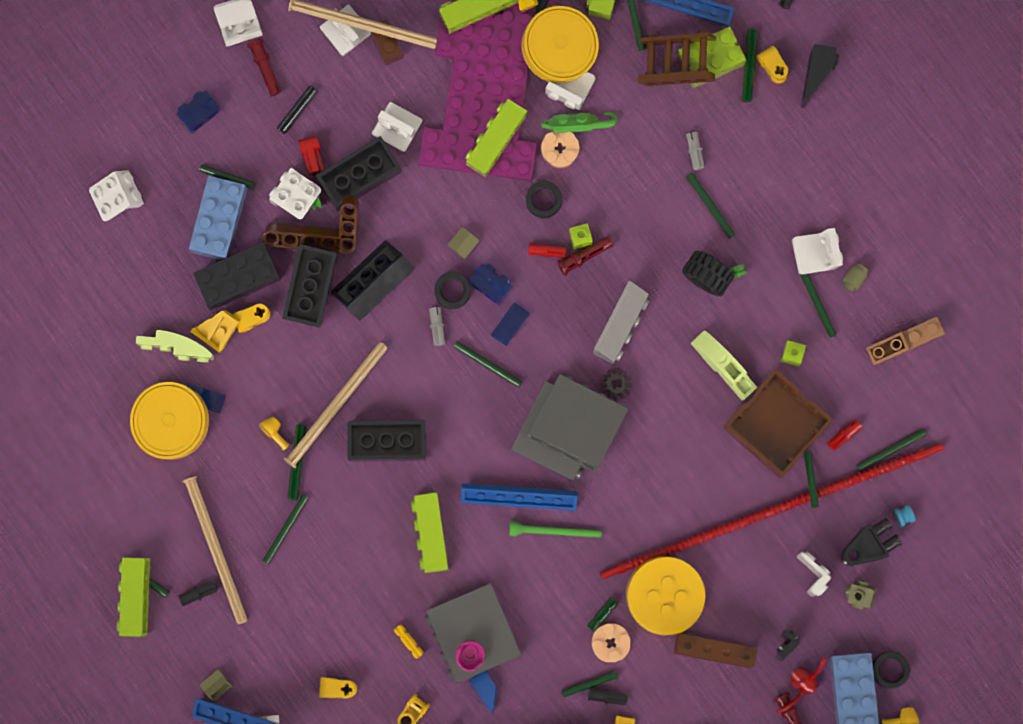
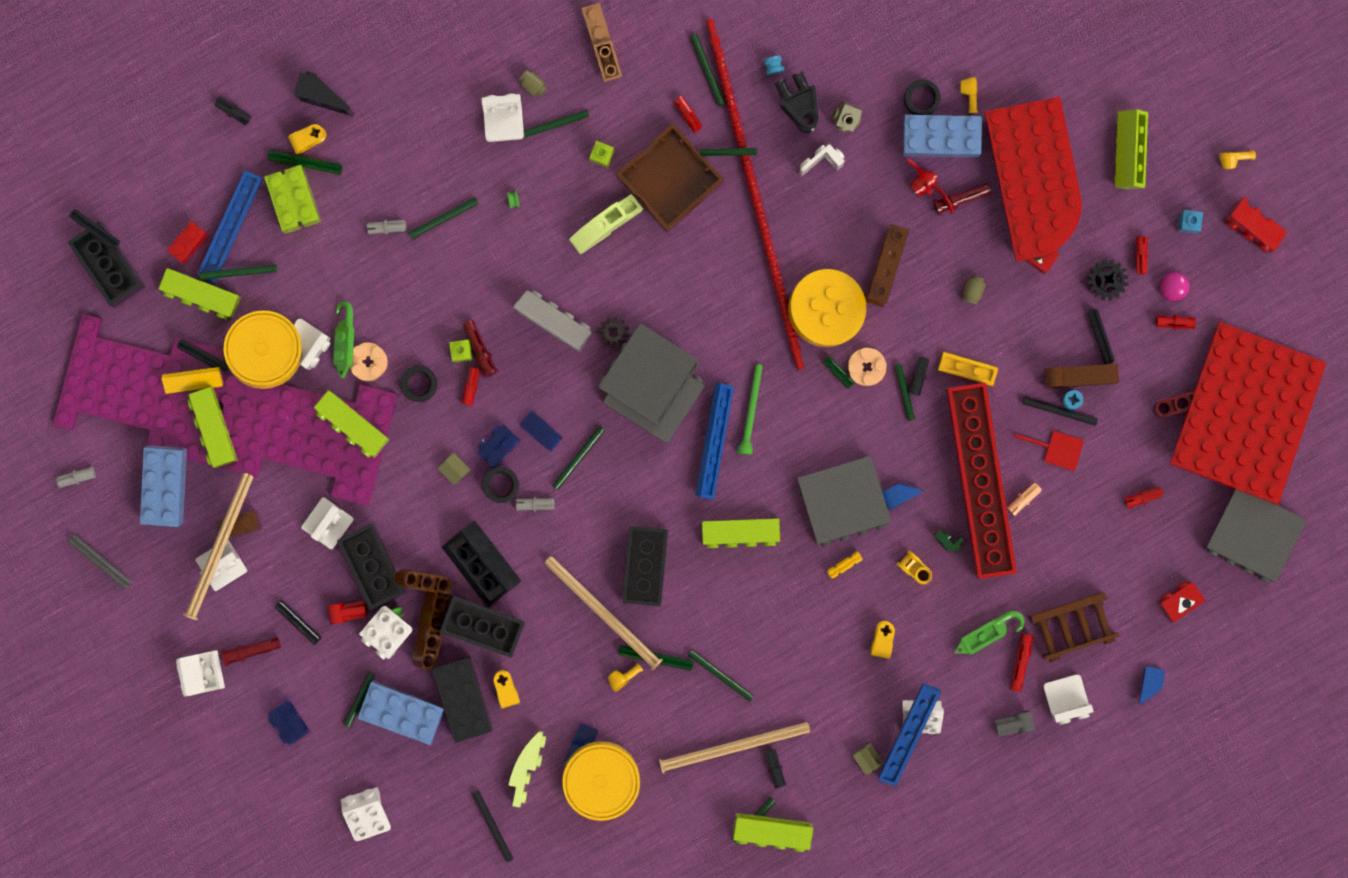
camera: 85 degrees left, 5 degrees up
yellow wing [190,310,240,353] -> none
dark pink hair [455,640,485,672] -> none
reddish brown fence [638,30,716,86] -> none
black tyre [682,250,735,296] -> none
black bracket [775,630,800,662] -> none
none -> black bar [472,790,514,863]

